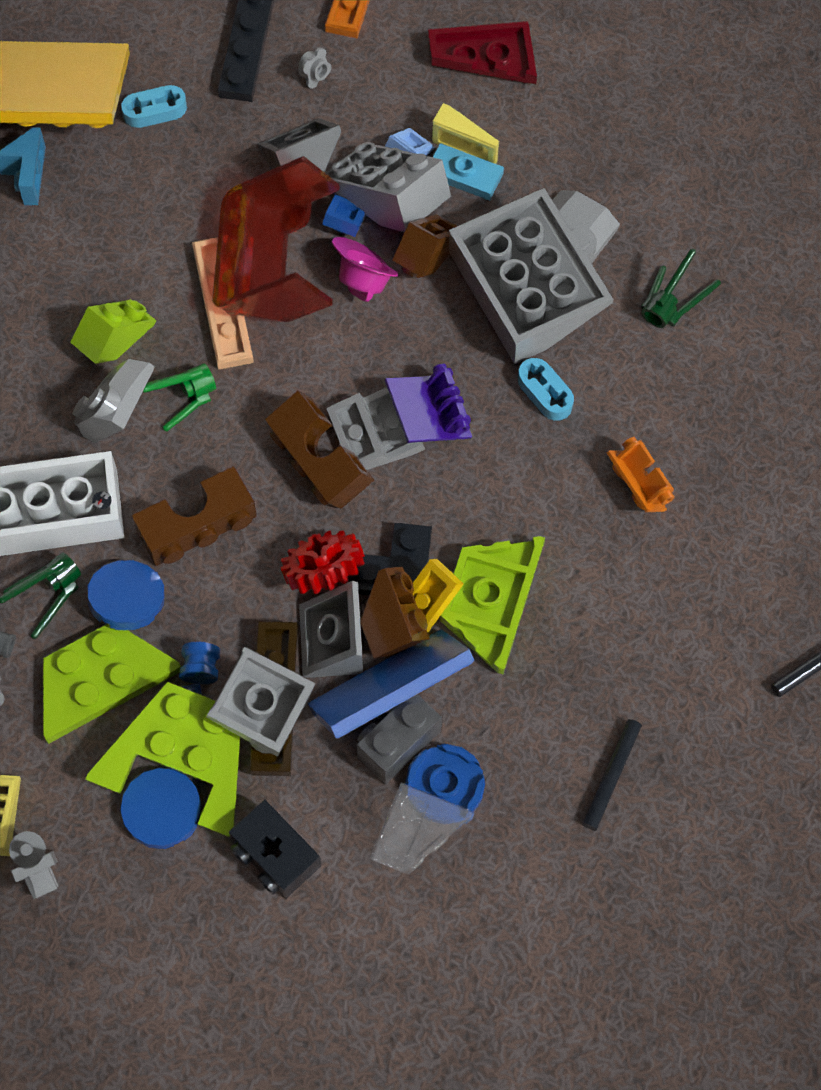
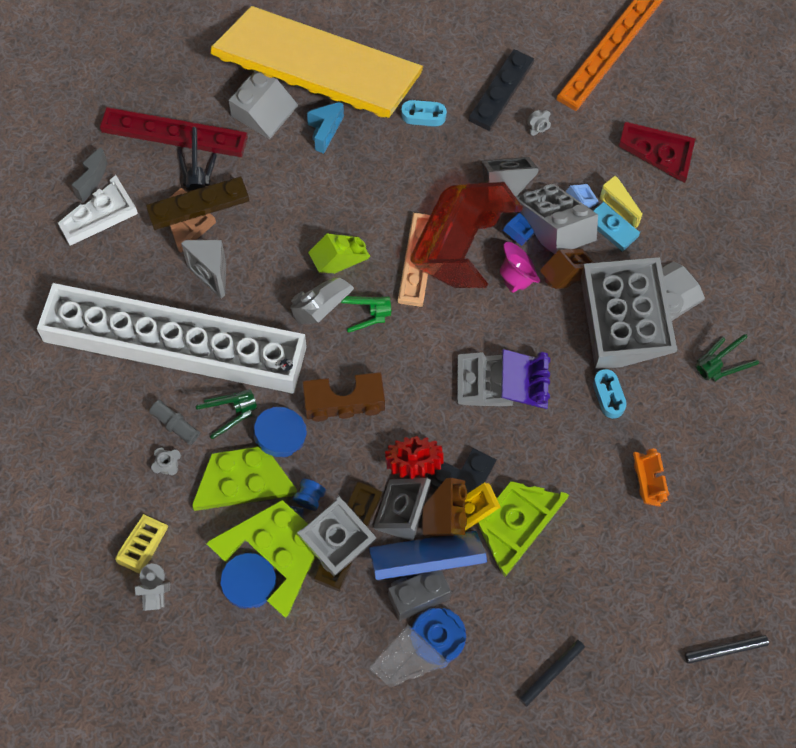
camera: 20 degrees right, 0 degrees up
black brick [229,799,322,899] -> none
reddish brown arch [265,390,374,509] -> none

